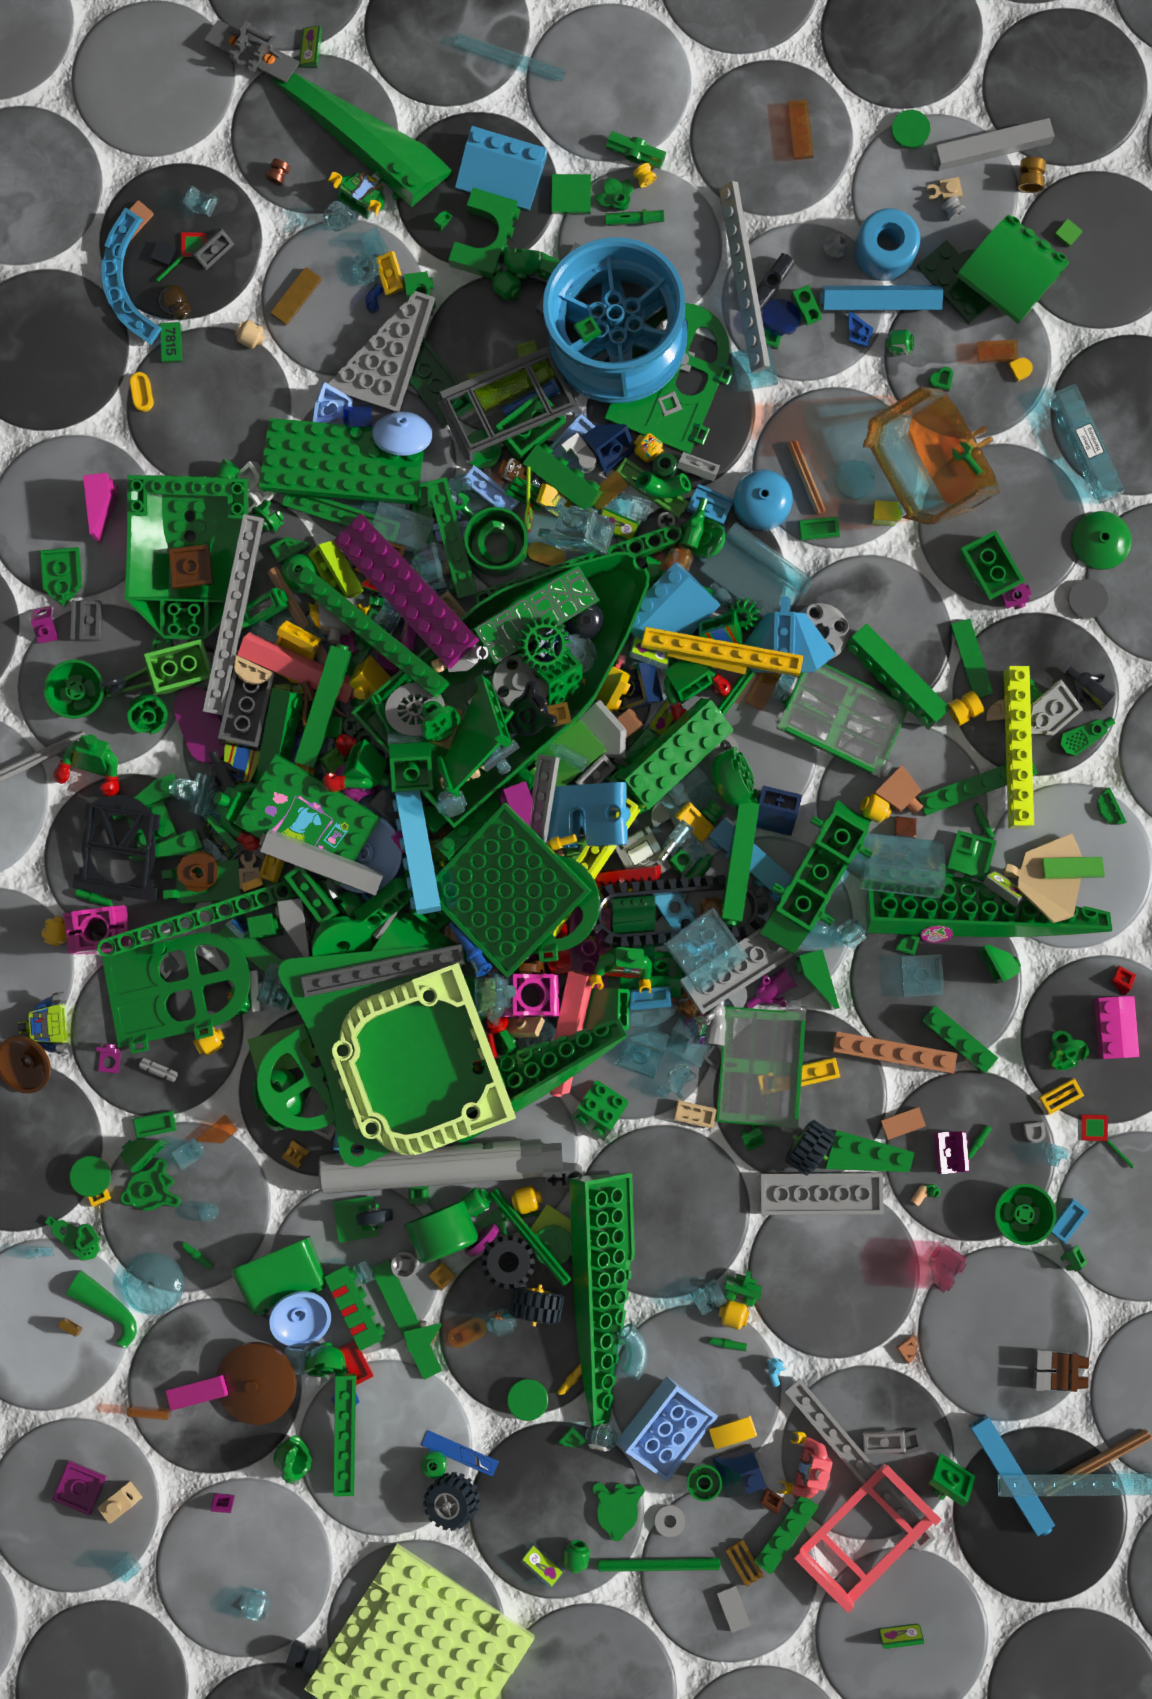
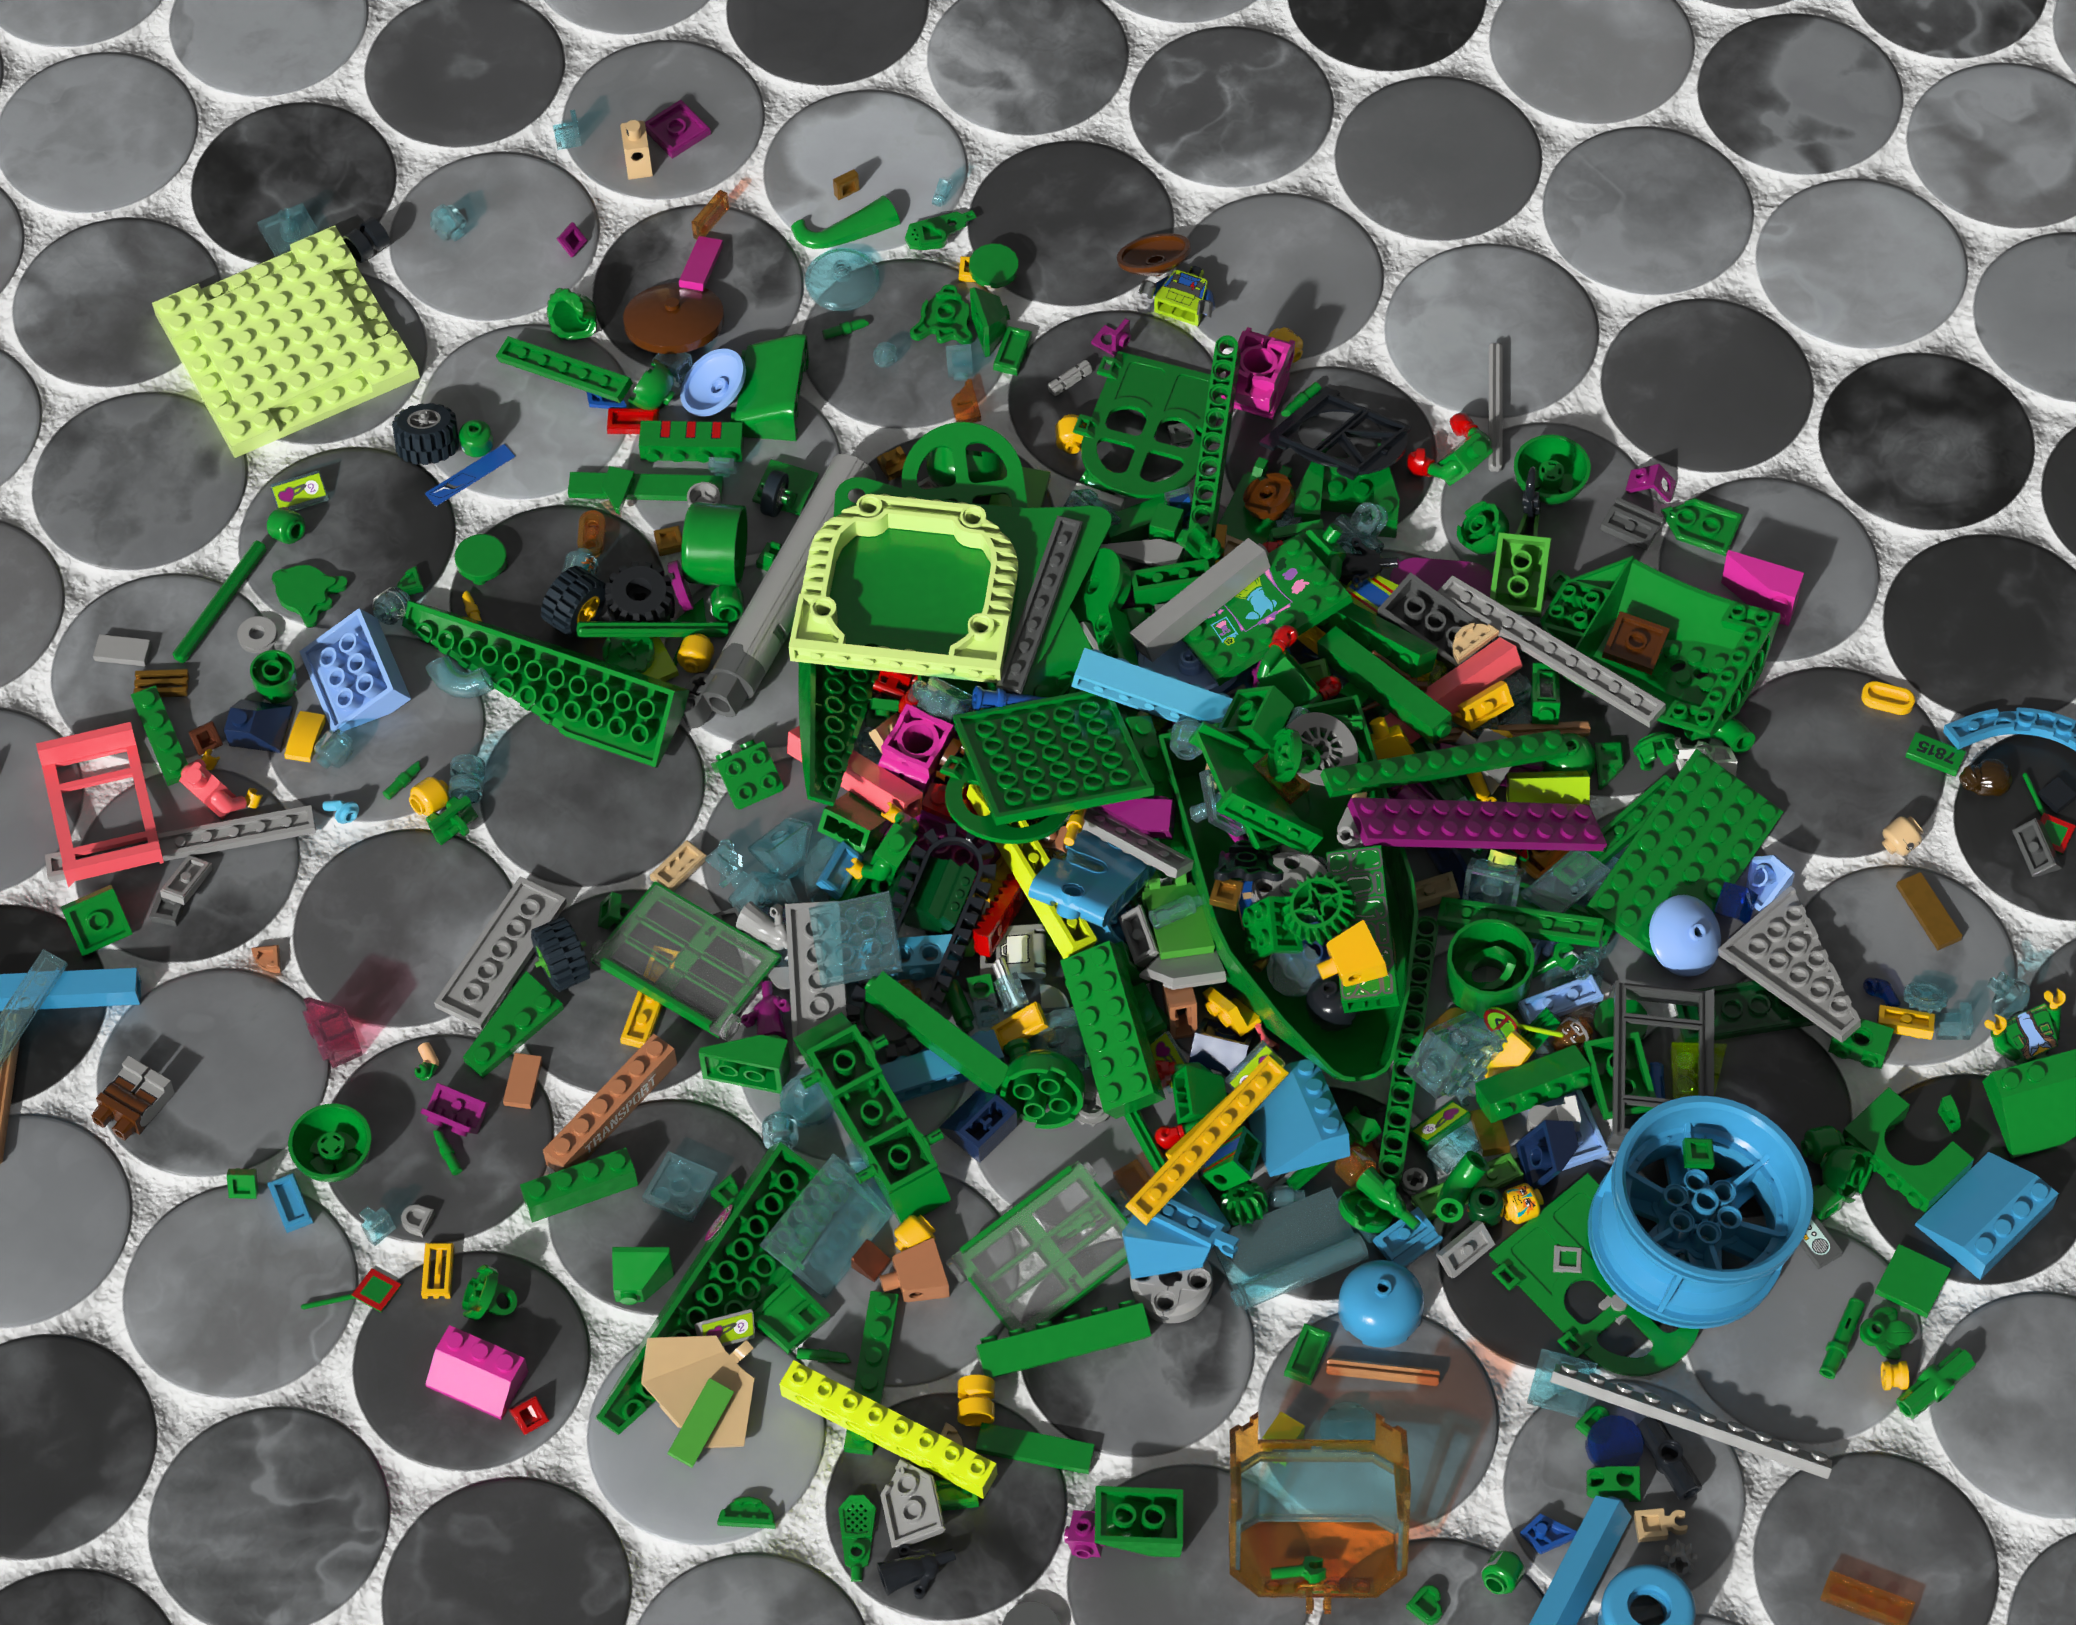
camera: 120 degrees right, 25 degrees down
none -> clear light blue head [314,729,354,769]
none -> green hips [1176,522,1224,568]
none -> yellow torso [1316,920,1388,987]
none -> tan plate [1634,1508,1688,1543]

